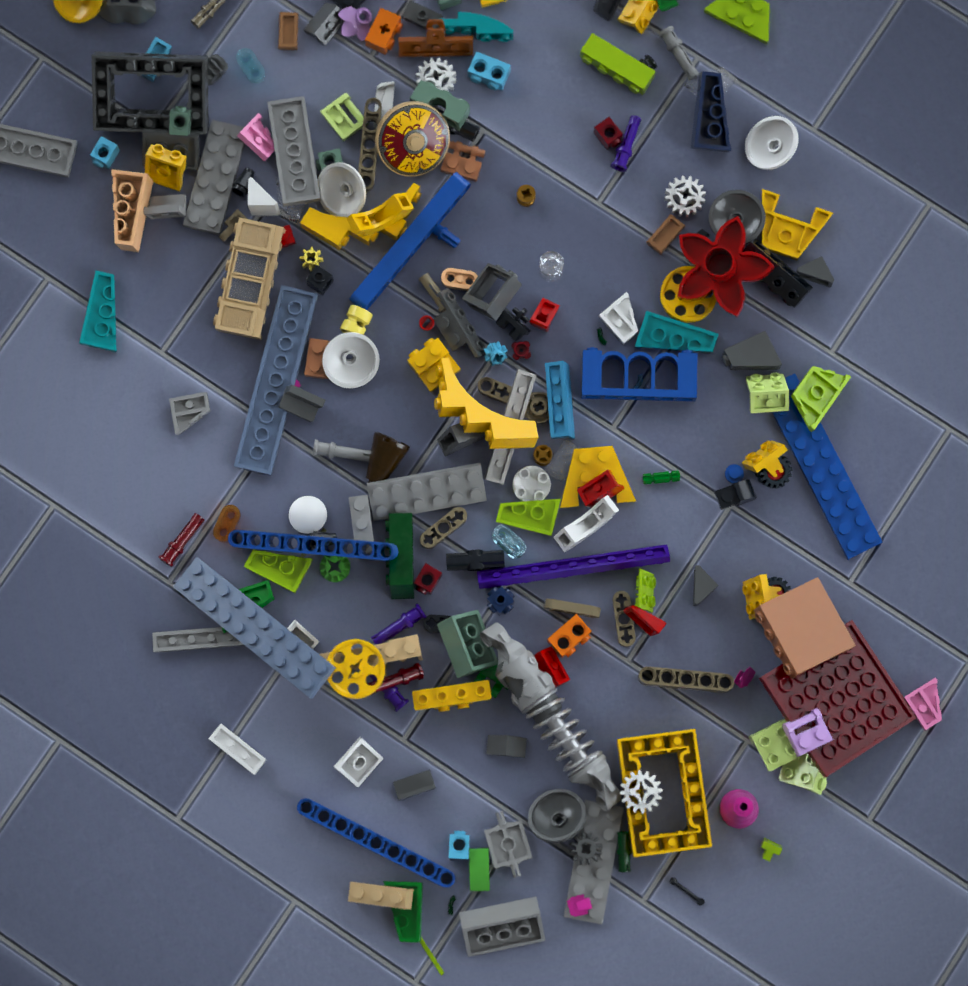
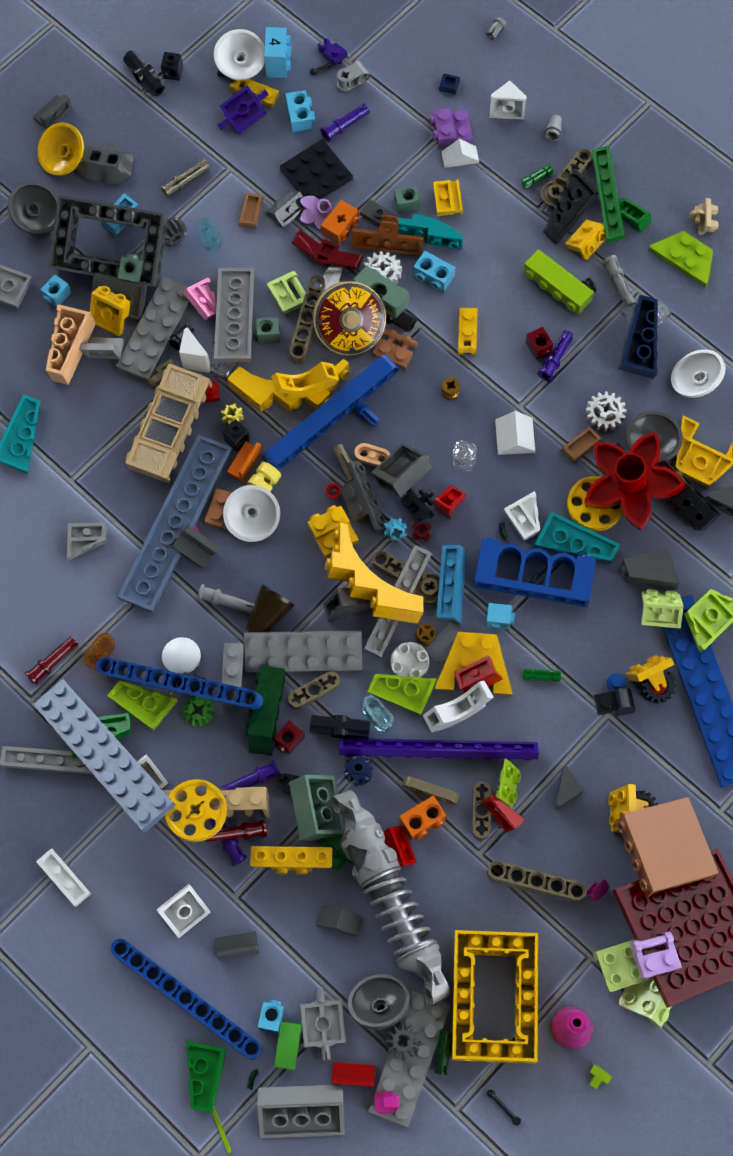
camera: 10 degrees right, 10 degrees down
white dish [318,162,366,217] -> none
tan arch [348,882,414,909] -> none
white gear [619,770,663,814] -> none
none -> dark grey dish [8,181,58,235]
none -> orange panel [227,441,262,483]
none -> dark red plate [291,228,364,270]
none -> red panel [331,1062,375,1088]
none -> yellow plate [458,308,478,355]
none -> medium azure brick [486,603,515,630]
none -> white slope [495,411,535,455]

